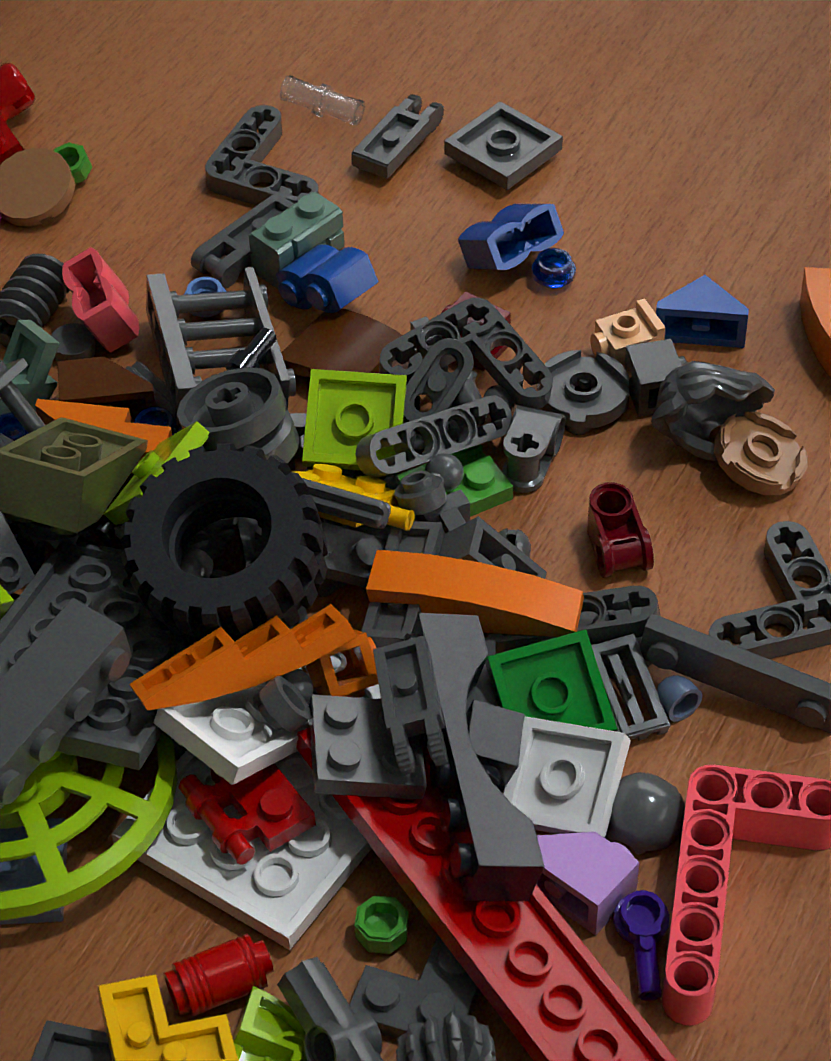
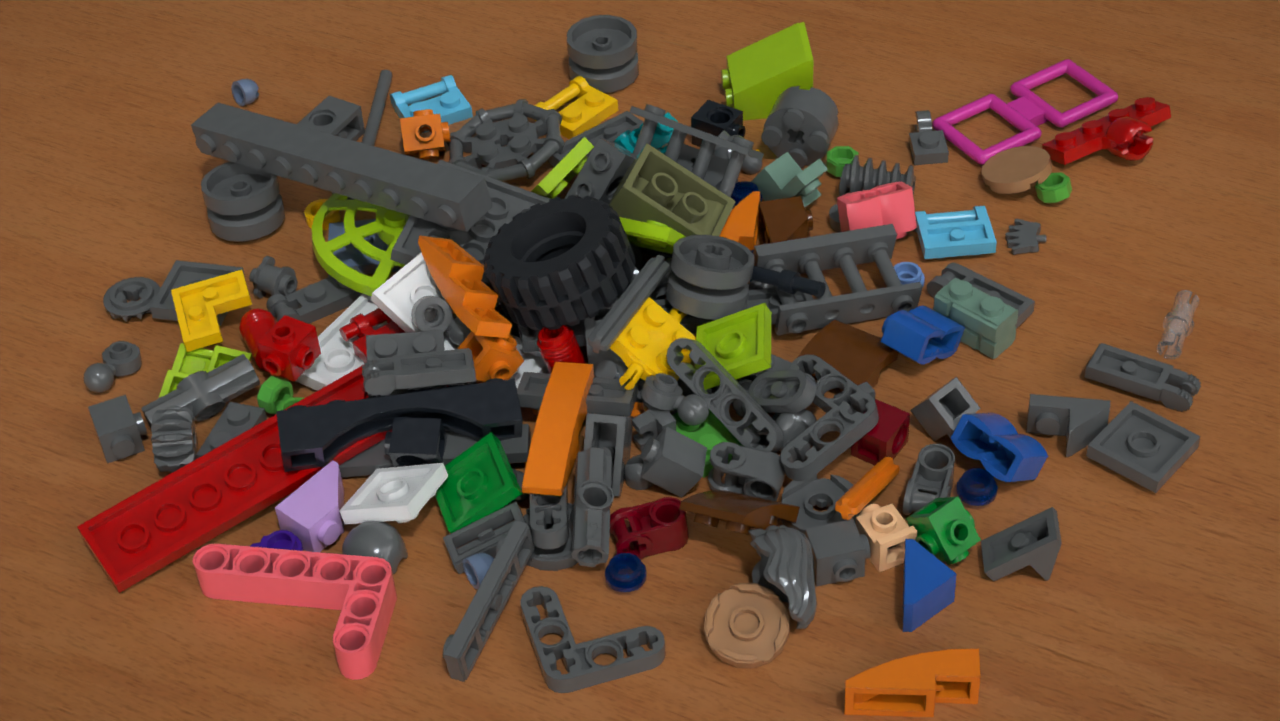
camera: 90 degrees right, 5 degrees down
dark grey beam [205,105,319,205] -> none
none -> dark grey brick [249,256,298,298]
none -> red brick [257,315,321,382]
none -> bright green tile [257,376,294,414]
none -> dark grey plate [266,266,363,324]
none -> red head [537,325,586,374]
none -> dark grey piece [570,447,614,567]
none -> clear blue plate [605,553,647,592]
none -> dark grey brick [641,427,707,498]
none -> reddish brown slope [679,490,800,535]
none -> orange axle [835,457,900,520]
none -> dark grey piece [903,444,955,515]
none -> green brick [906,496,981,565]
none -> dark grey brick [910,377,981,441]
none -> medium azure plate [914,205,997,259]
none -> dark grey slope [981,507,1062,581]
none -> dark grey piece [1005,219,1047,255]
none -> dark grey slope [1026,394,1110,457]

